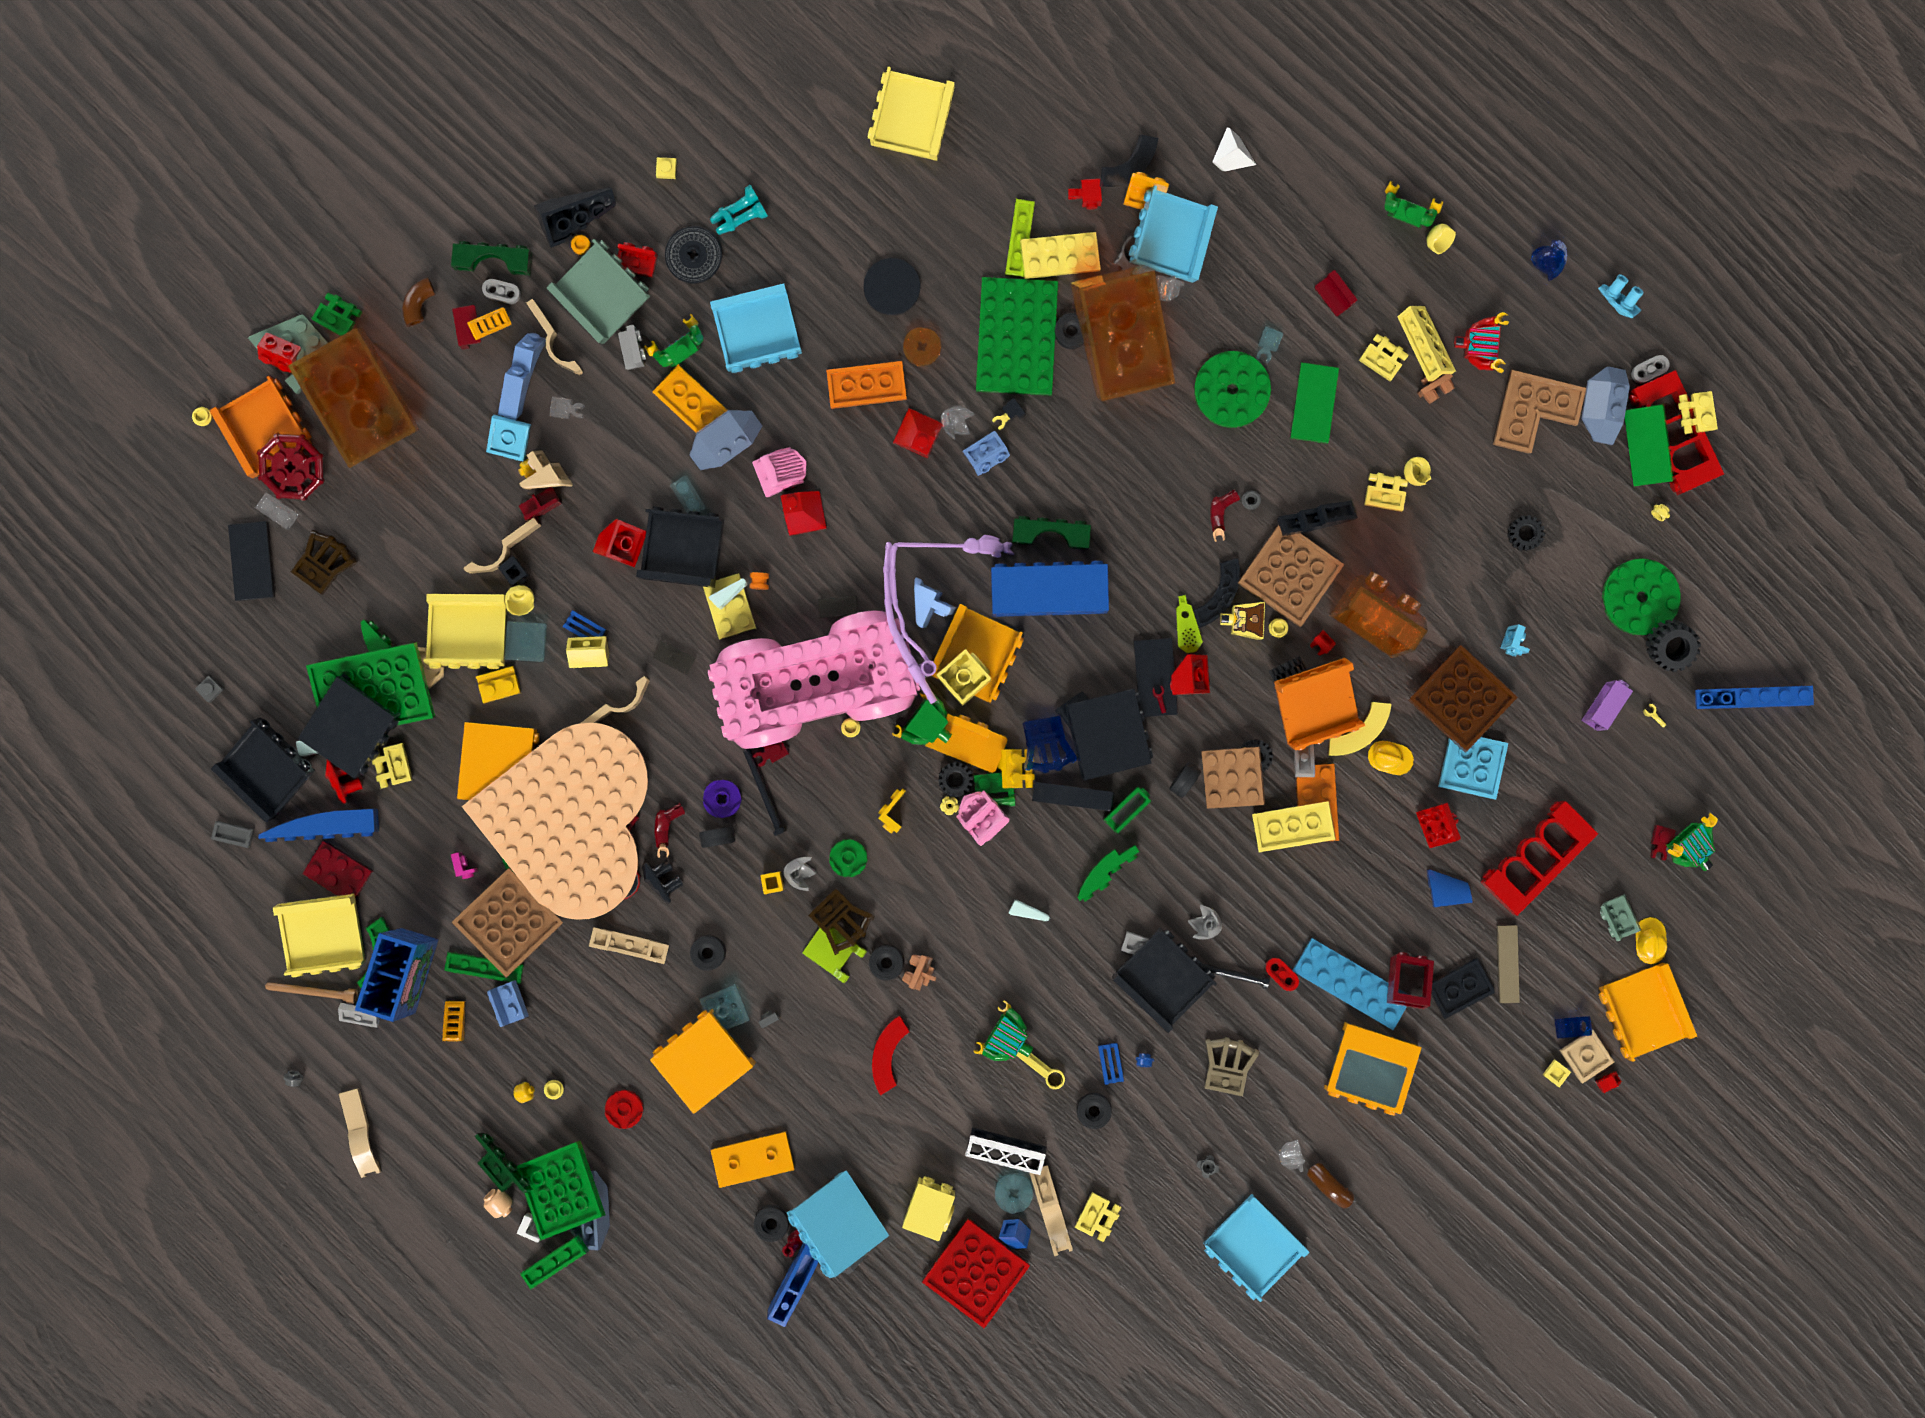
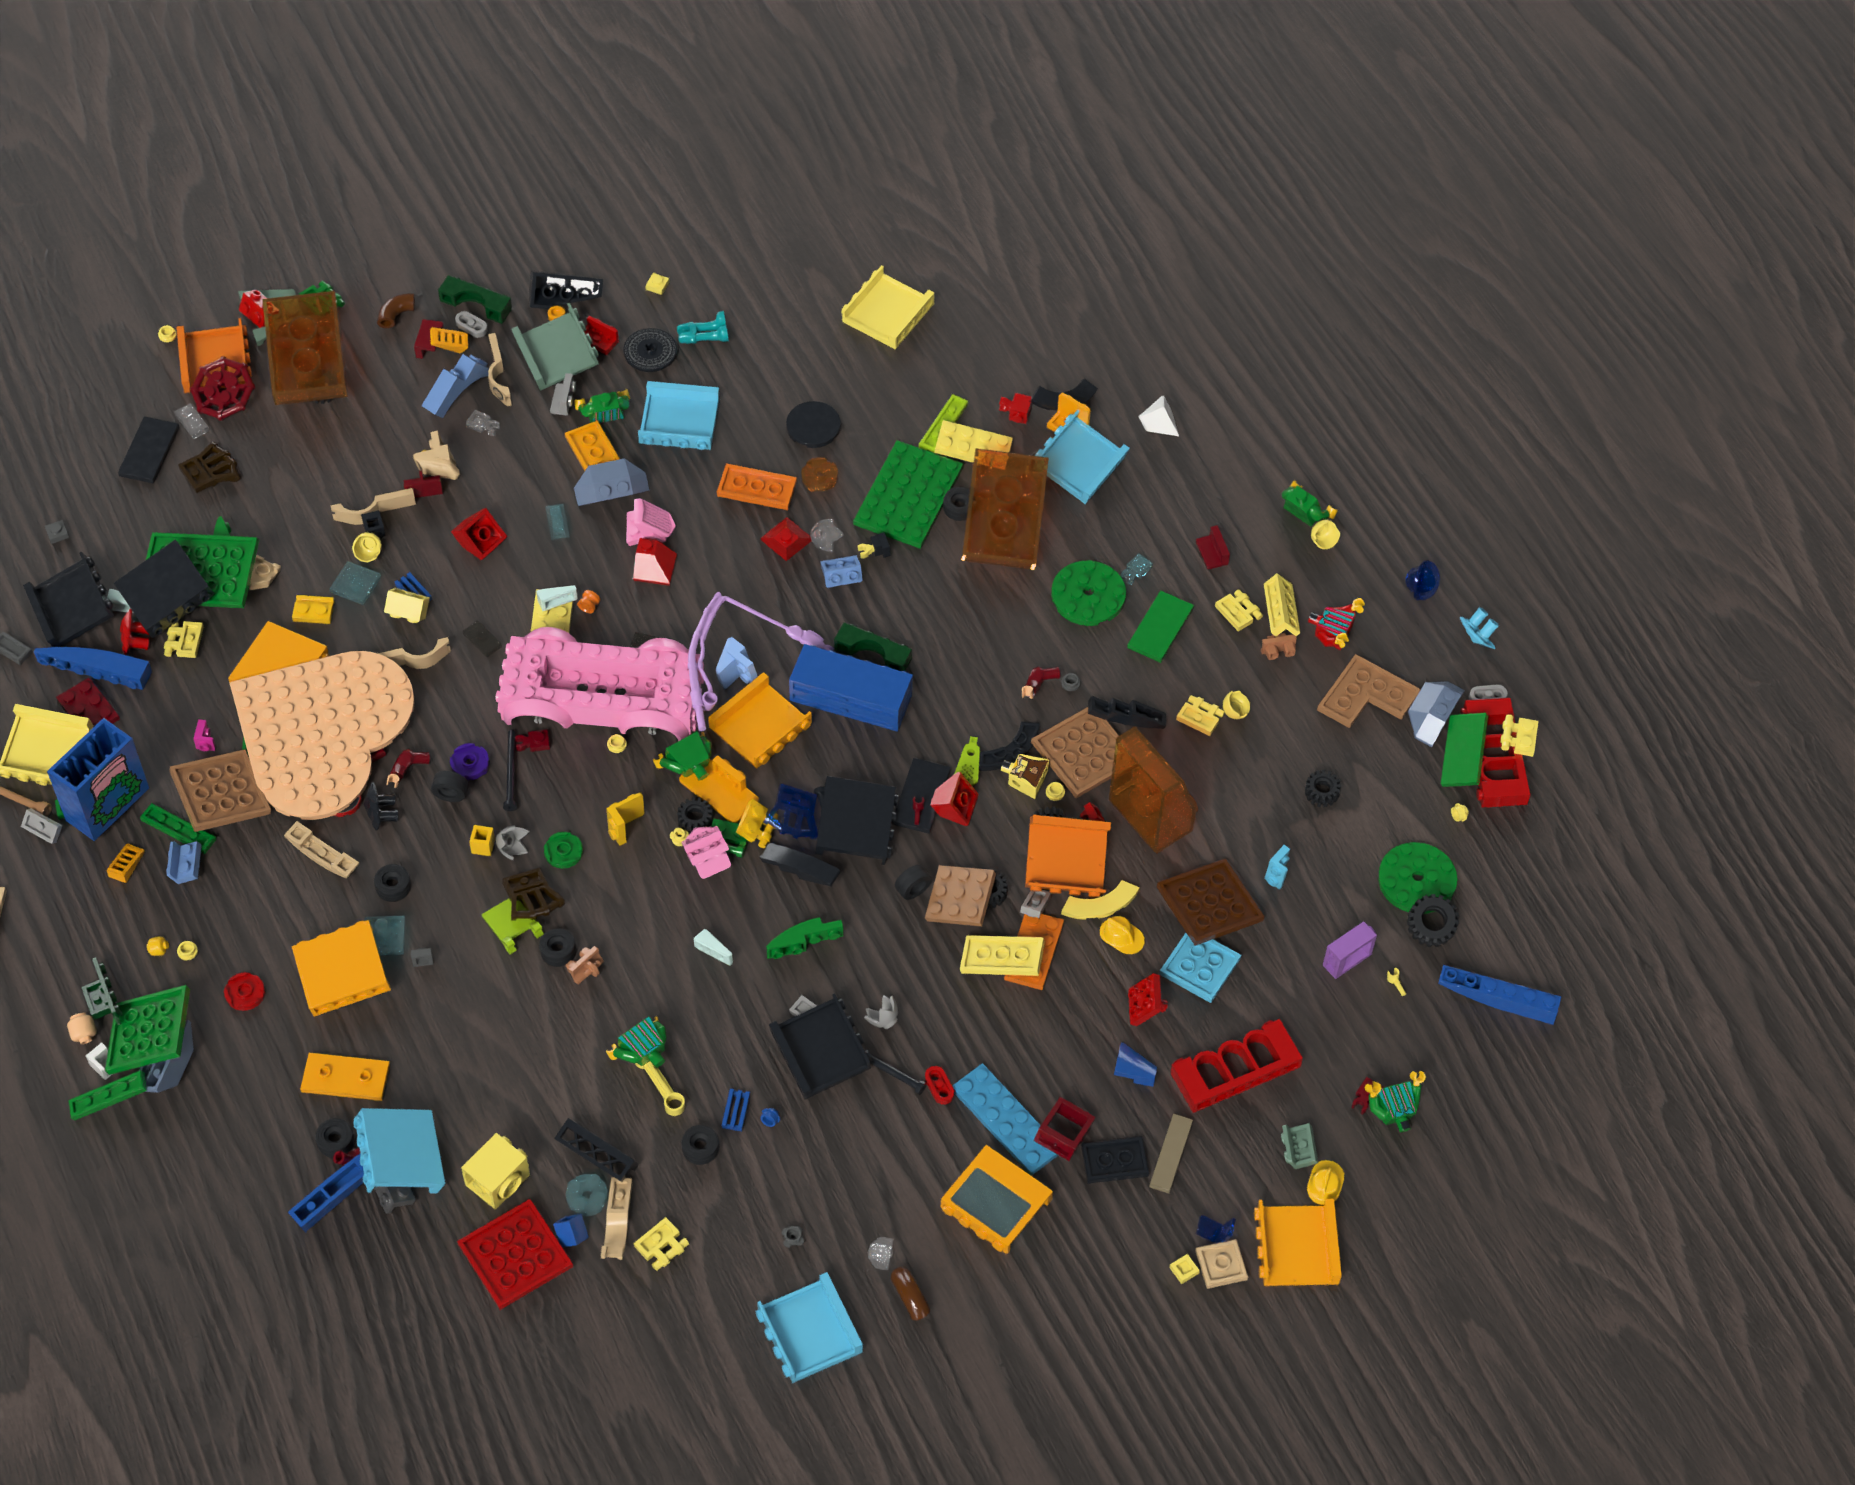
camera: 15 degrees right, 30 degrees down
light yellow panel [424,594,507,669] -> none
medium azure tile [486,415,531,462] -> none
black panel [636,506,724,588] -> none
red tile [872,1015,910,1096] -> none
light yellow brick [936,649,991,706] -> none
green window [1103,787,1151,834] -> none
clear piece [1152,275,1184,301] -> none
dark tan plate [1204,1037,1260,1096] -> none
red piece [1595,1071,1622,1093] -> none

